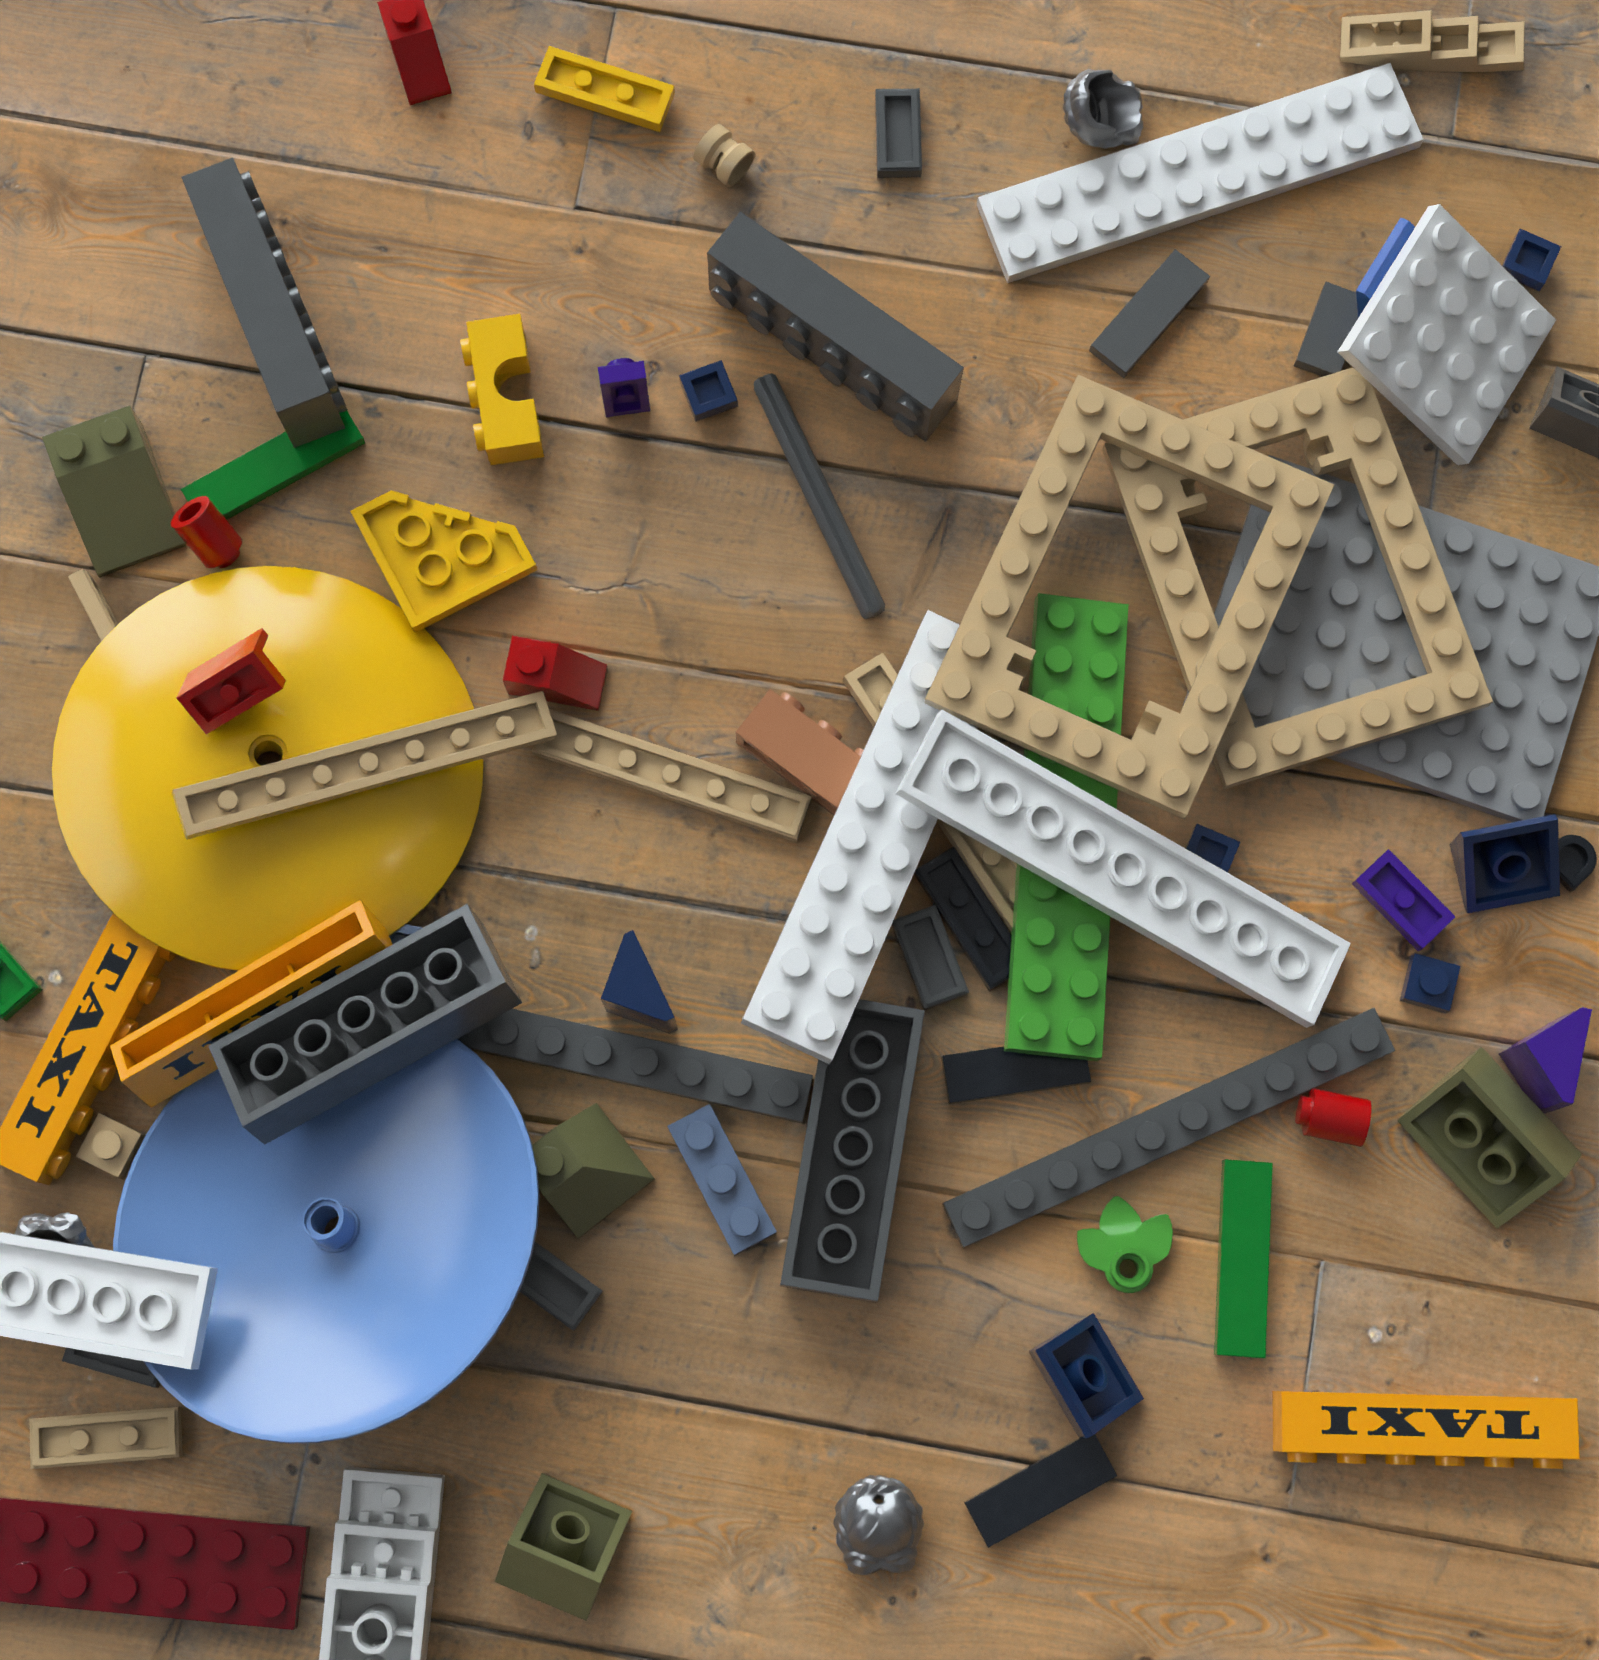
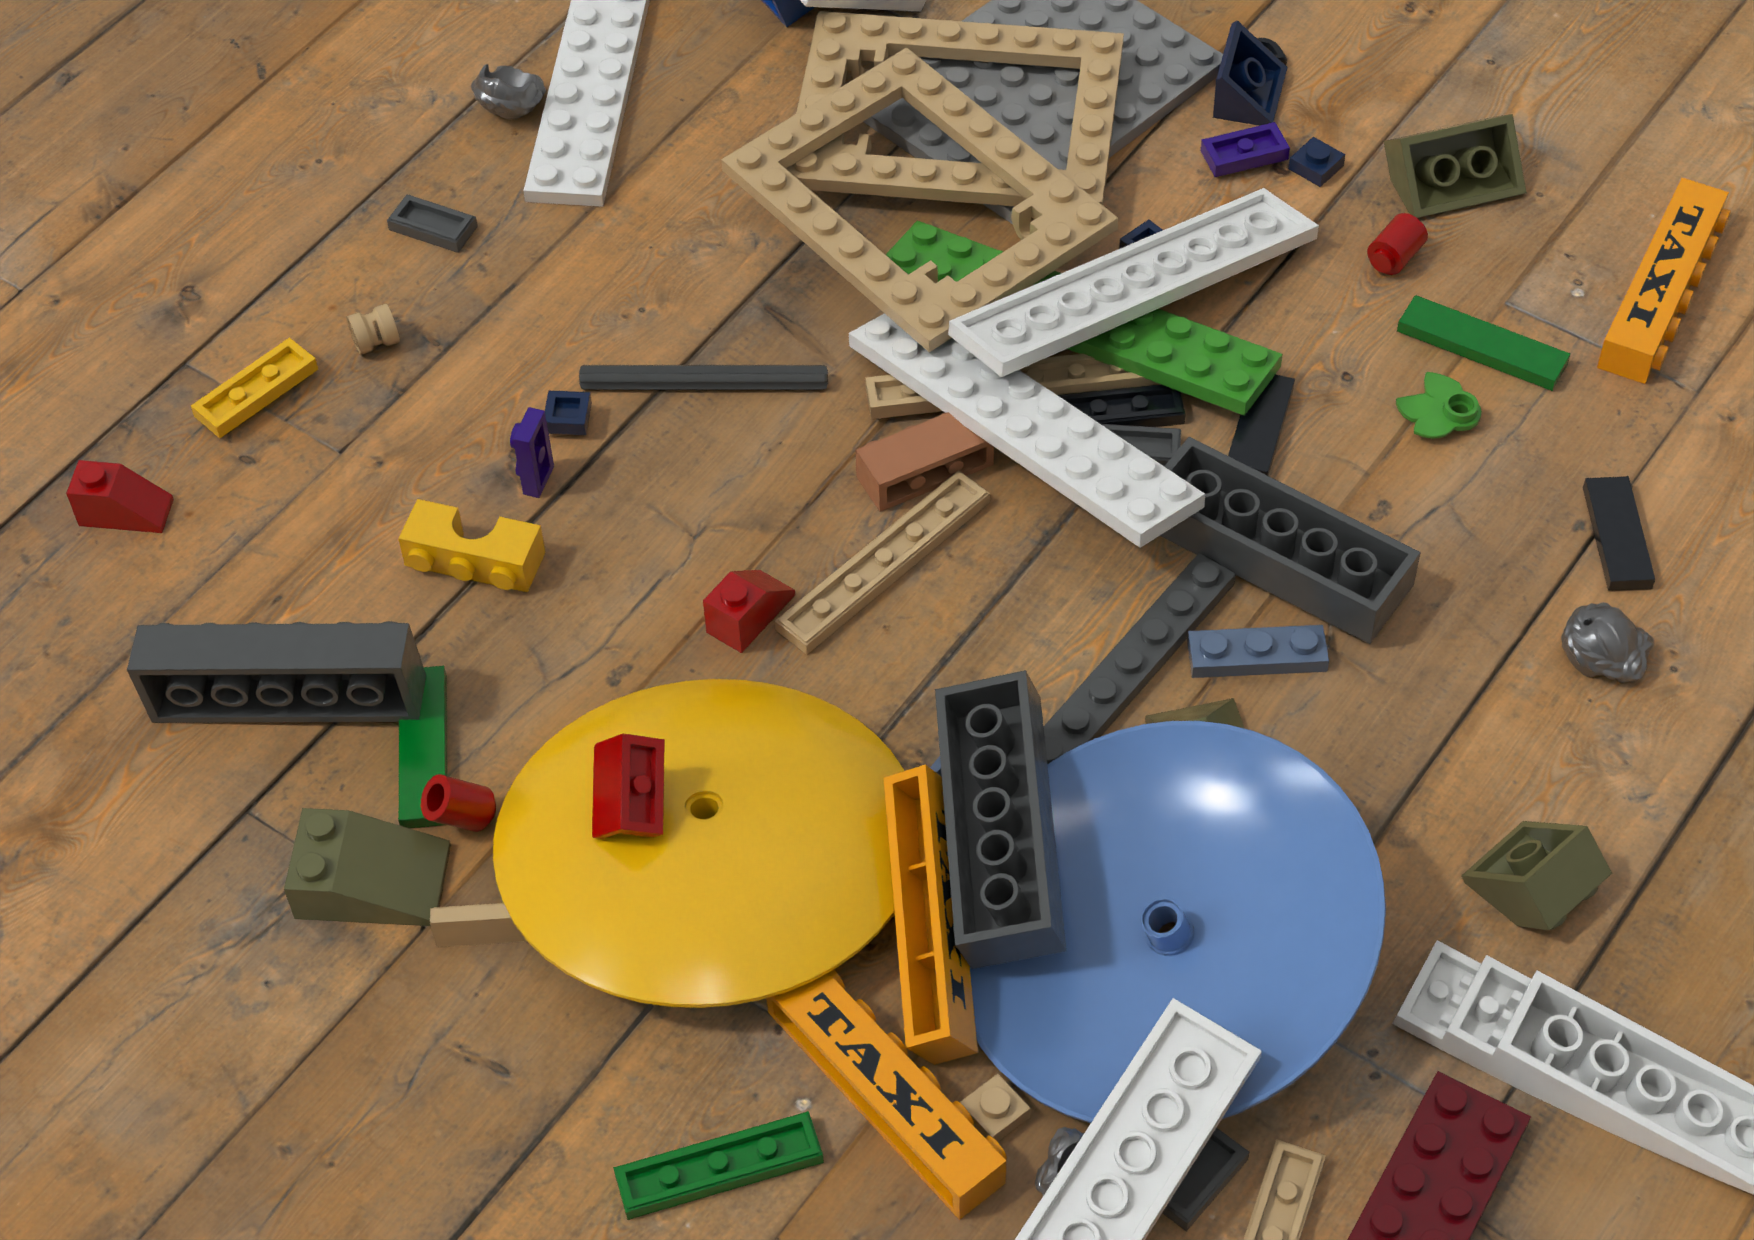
camera: 60 degrees left, 25 degrees down
tan plate [172,691,557,840] -> none
yellow plate [350,490,538,632] -> none
dark blue slope [601,930,678,1034] -> none
dark grey brick [707,211,964,442] -> none
dark grey plate [942,1008,1396,1248] -> none
dark blue slope [1029,1313,1144,1439] -> none
dark grey tile [1089,249,1210,378] -> none
dark grey tile [1294,282,1358,377] -> none
dark purple slope [1499,1007,1592,1114] -> none

